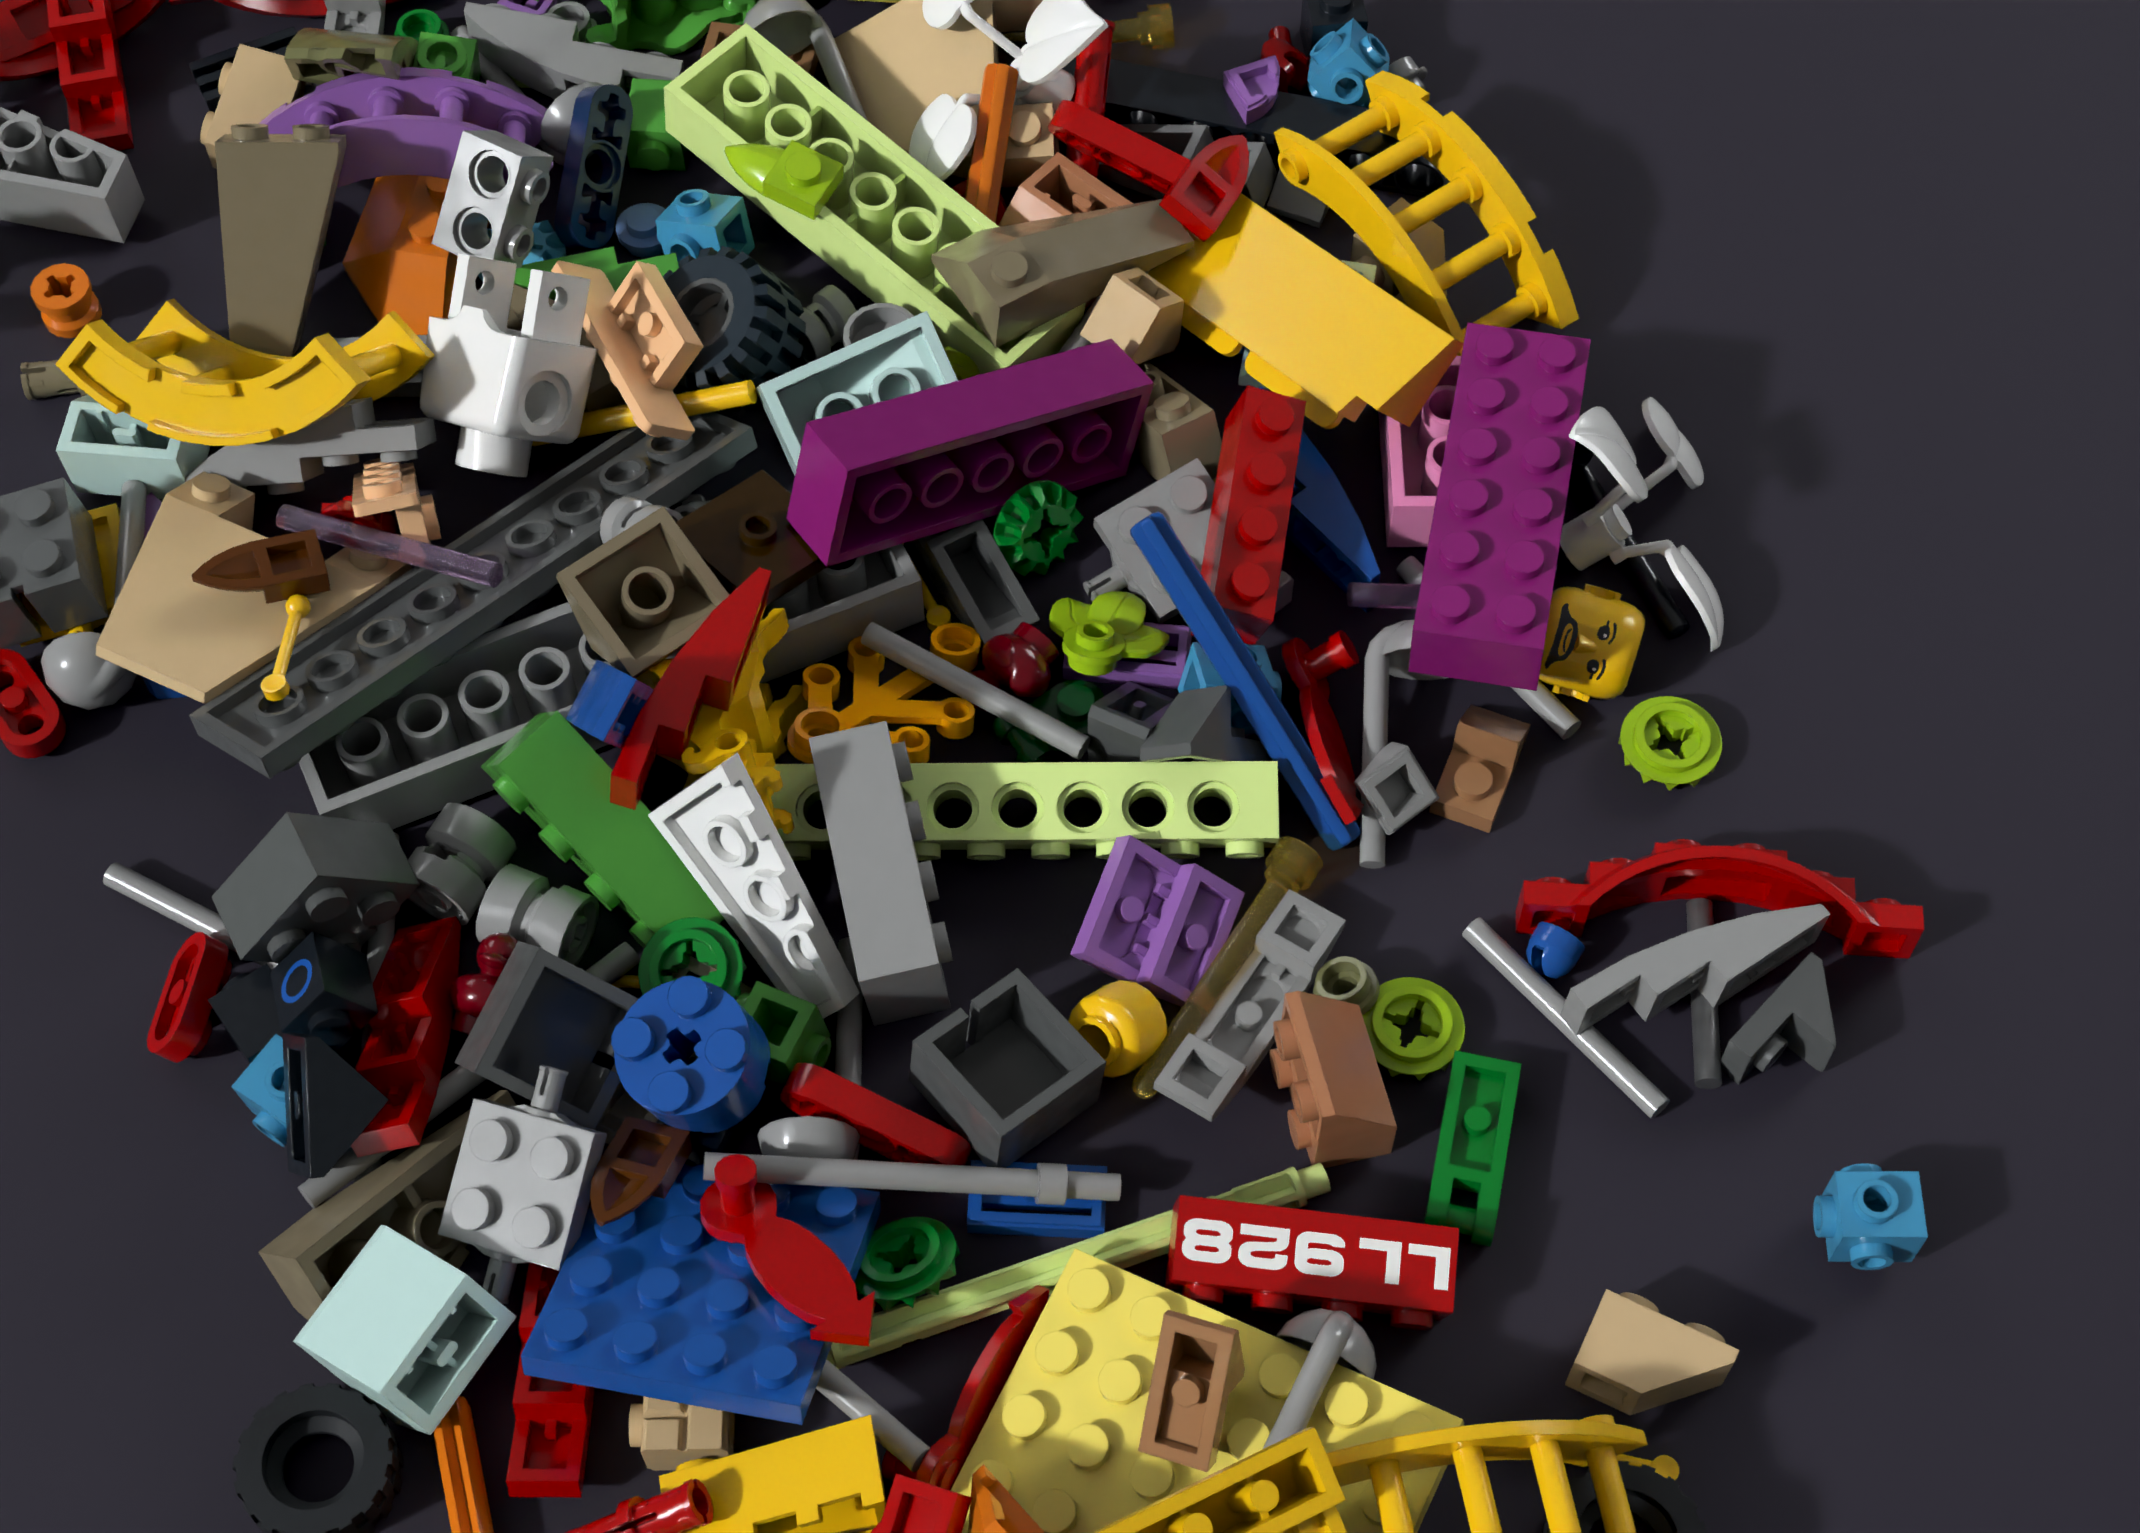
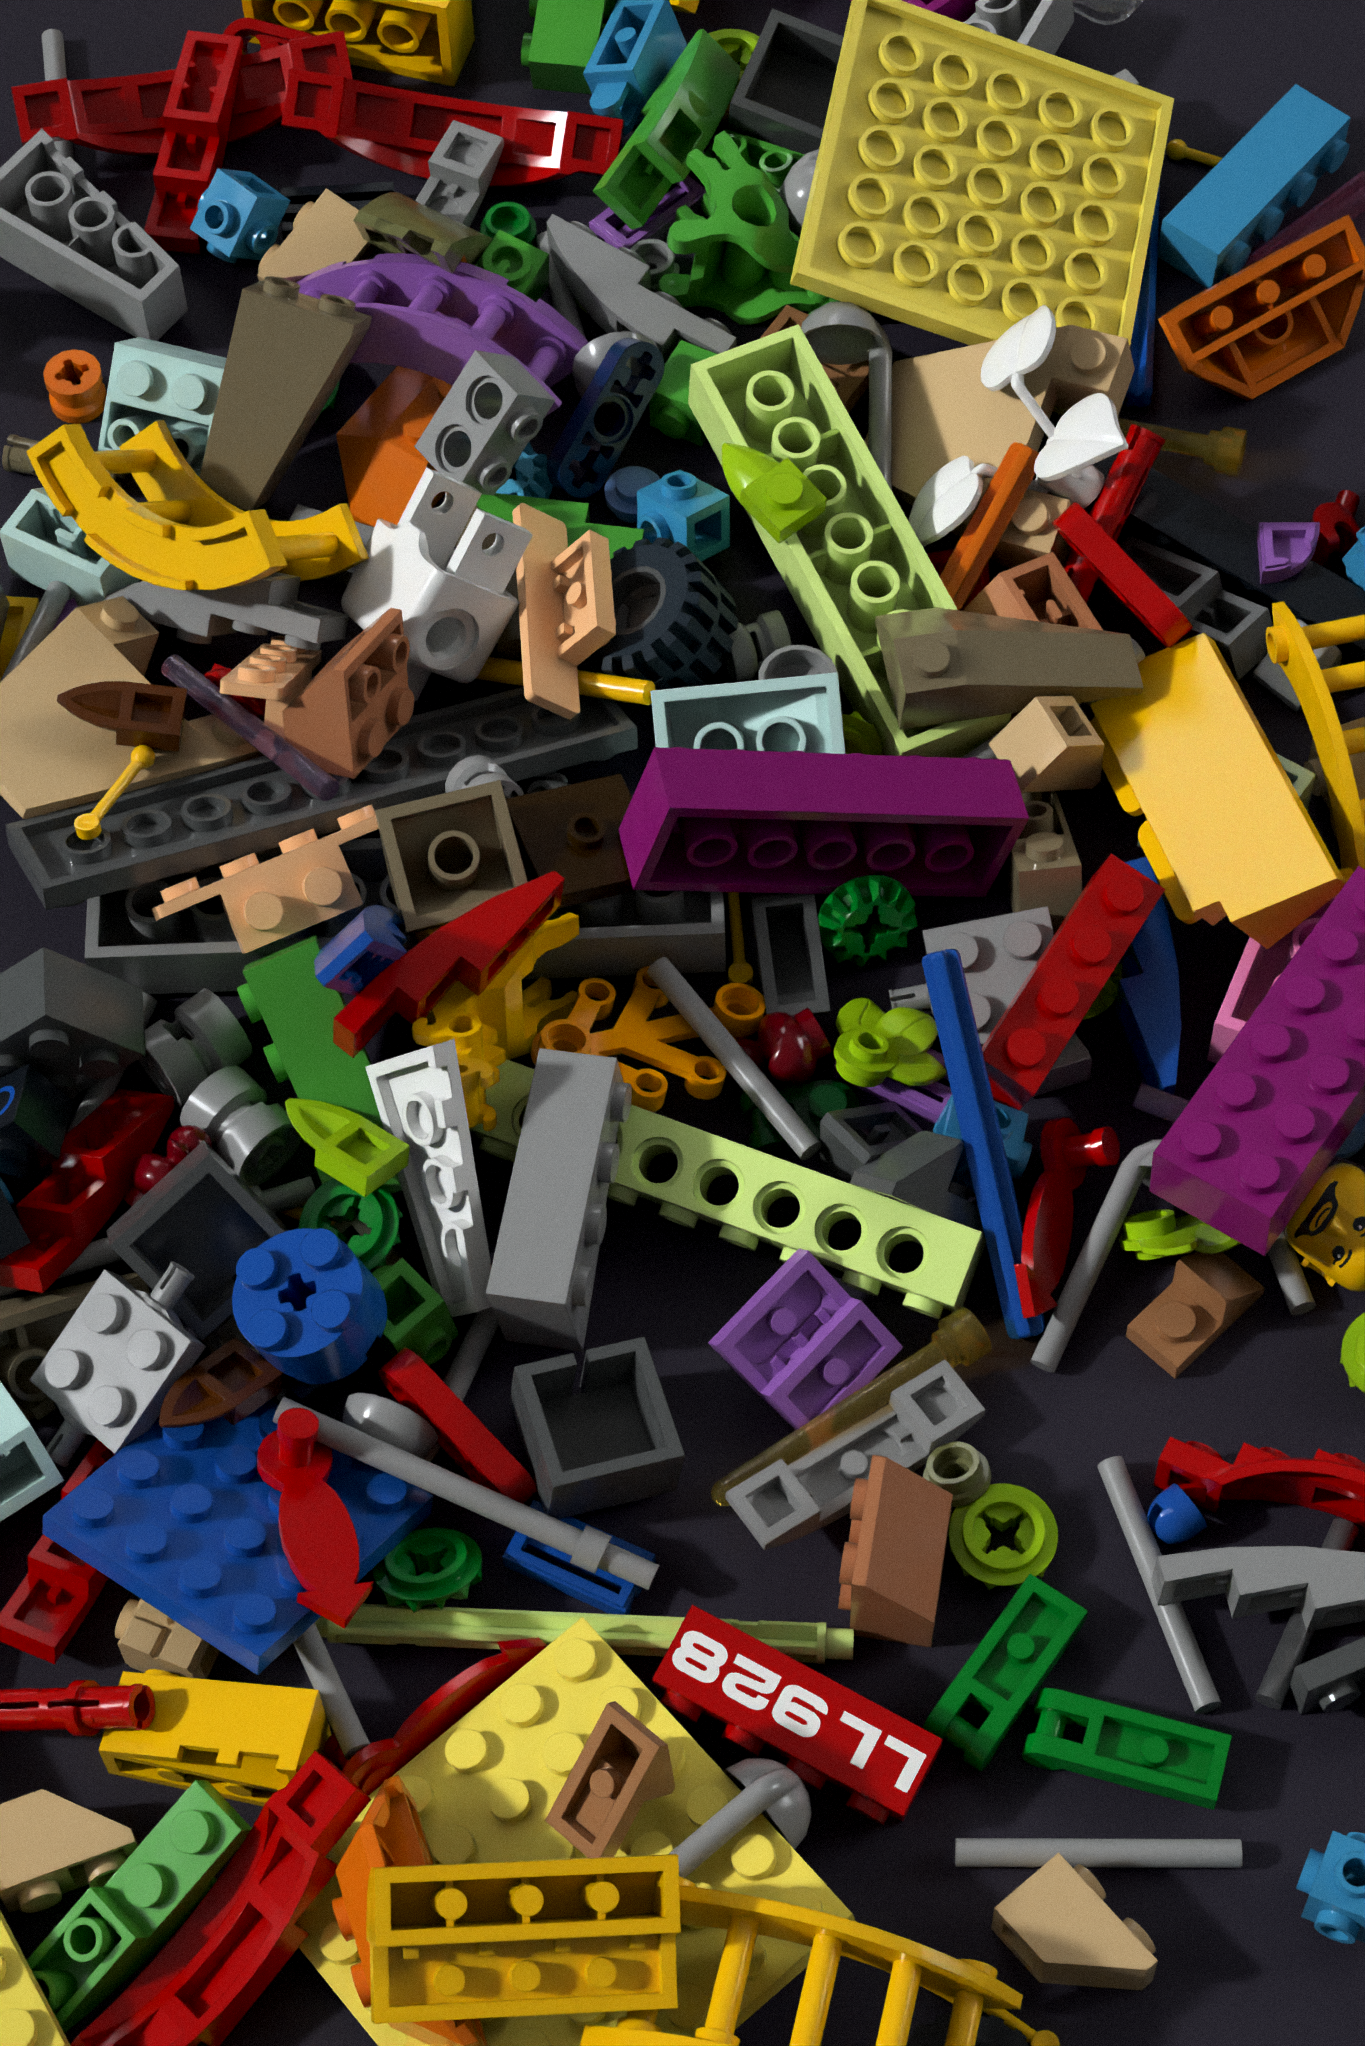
camera: 25 degrees right, 0 degrees up
yellow head [1068,980,1167,1078] -> none
red plate [1159,135,1249,242] -> none
light grey slope [1354,742,1440,835] -> none
none -> light aqua slope [97,337,227,477]
none -> light nougat bracket [151,804,379,954]
none -> dark azure brick [189,168,291,263]
none -> nougat slope [282,608,414,779]
none -> lime plate [285,1098,410,1197]
none -> light grey bar [955,1838,1242,1868]
none -> green plate [1022,1688,1232,1810]
none -> lime plate [1119,1209,1240,1260]

